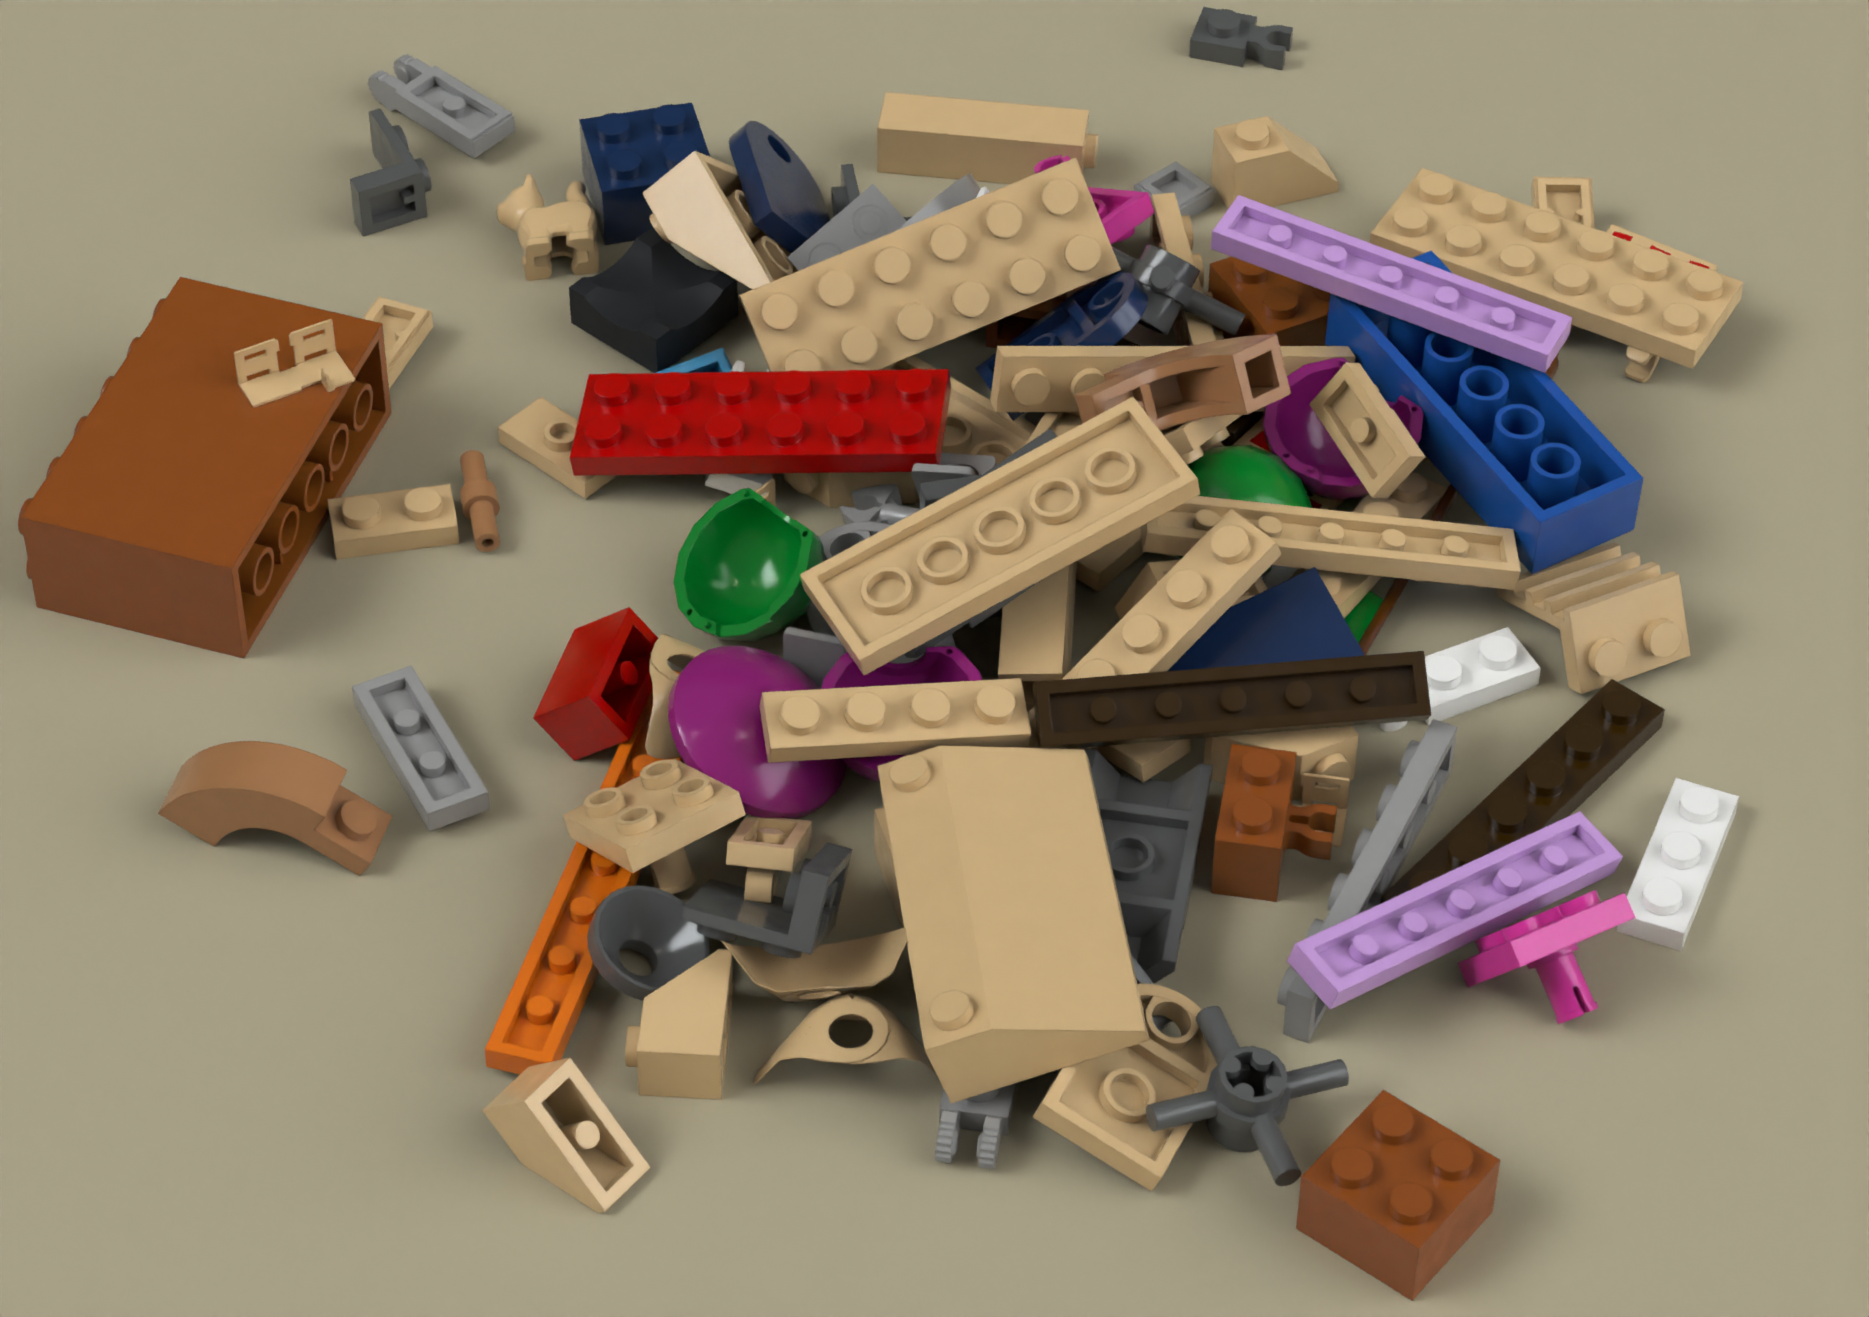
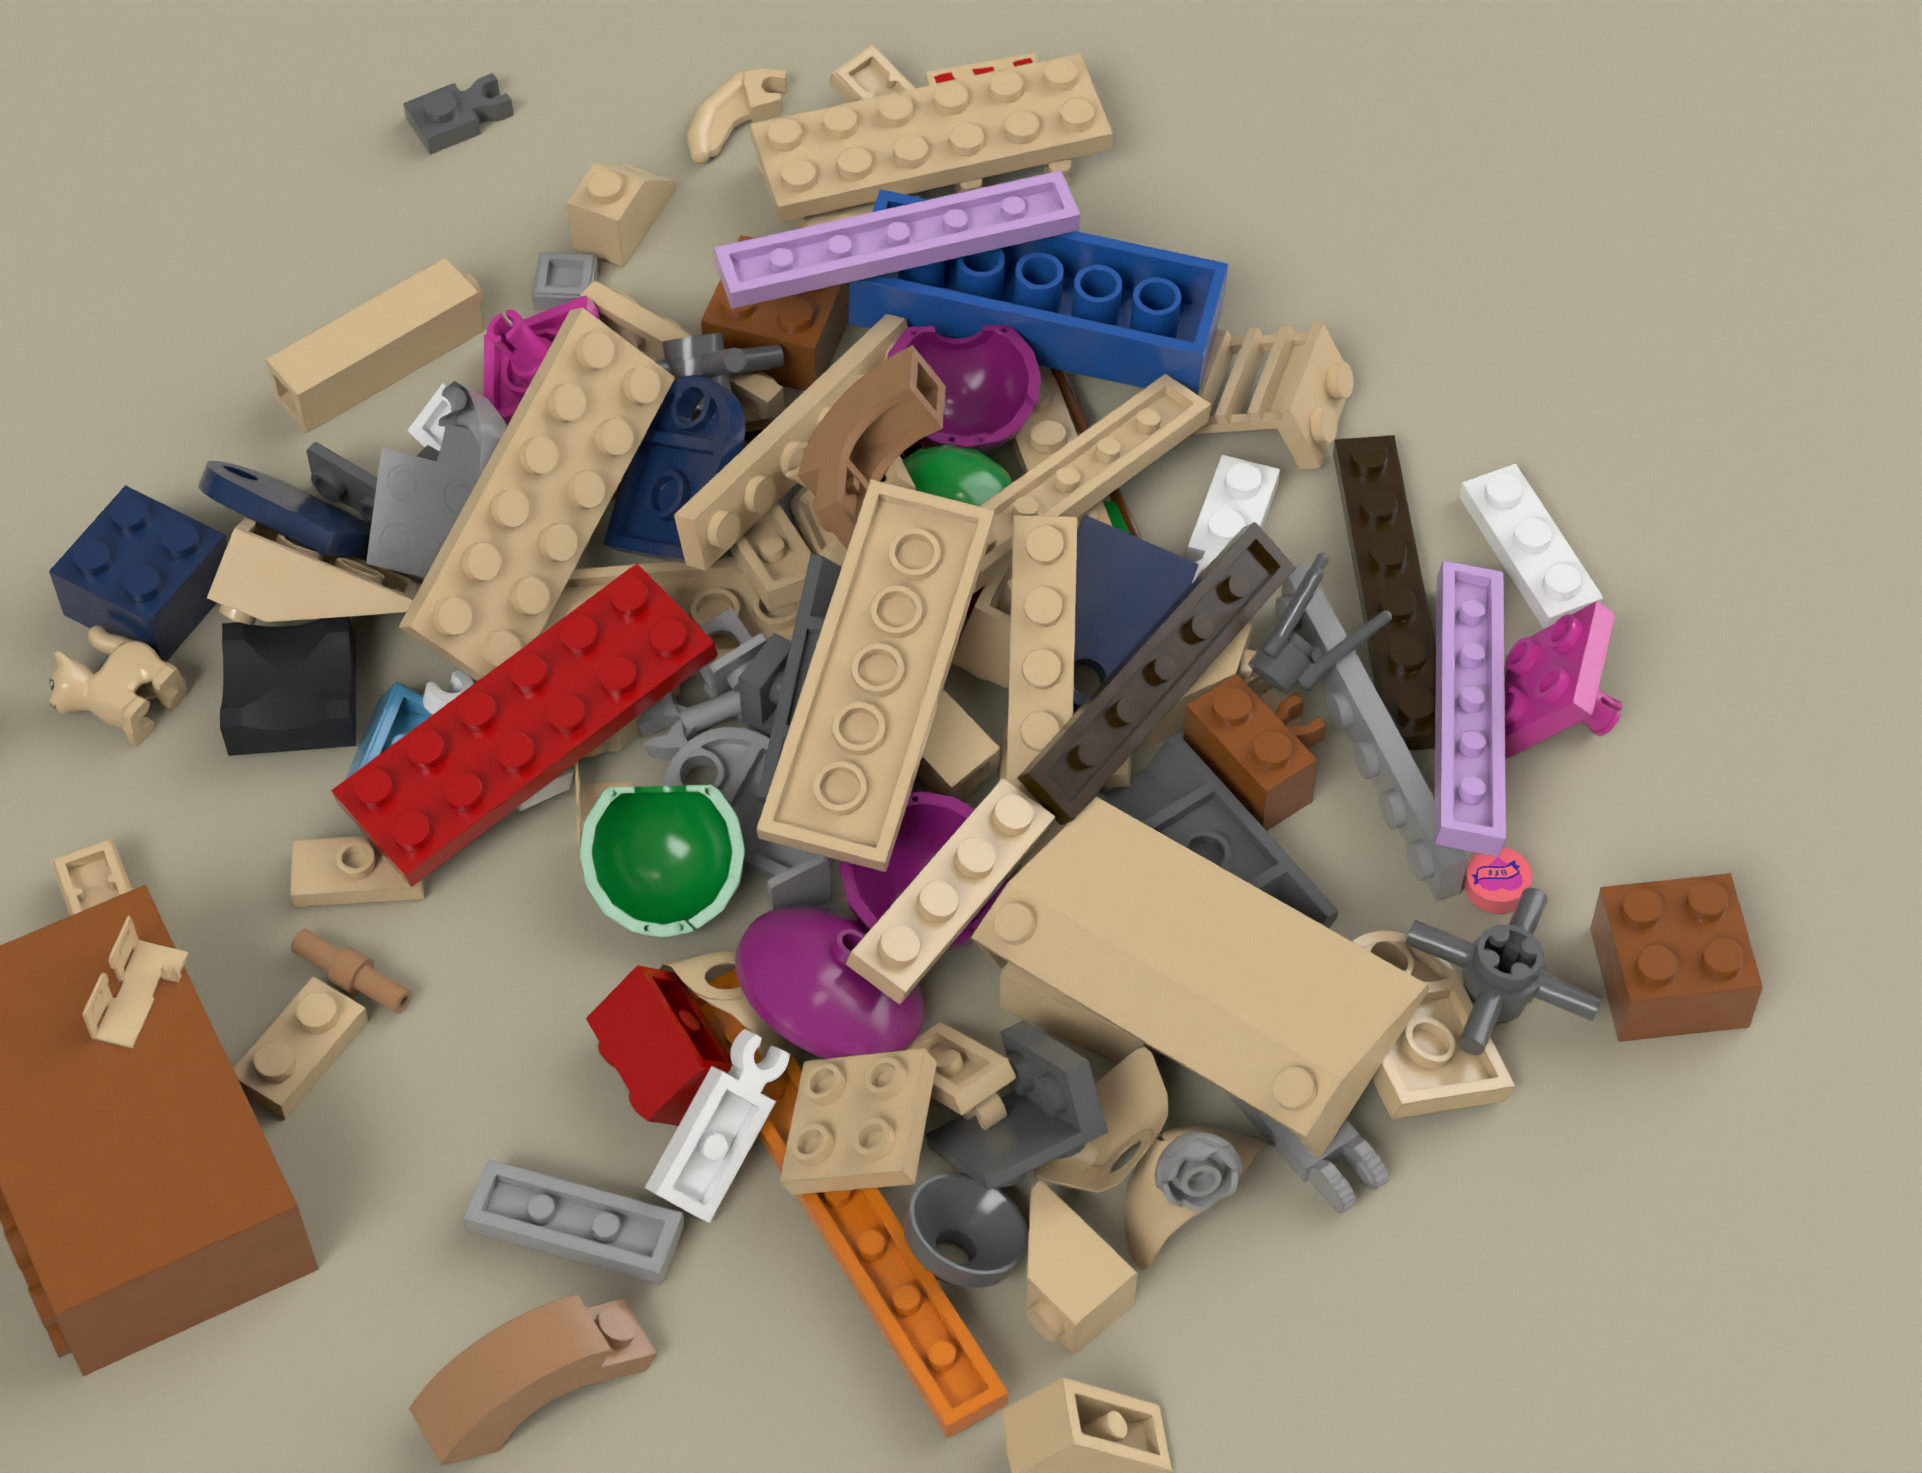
camera: 45 degrees left, 10 degrees up
tan plate [1309,362,1425,498] -> none
none -> white plate [645,1029,790,1223]
none -> tan piece [686,68,788,163]
none -> light grey plate [1155,1132,1243,1211]
none -> dark grey plant [1248,553,1392,695]
none -> coral tile [1464,847,1532,914]

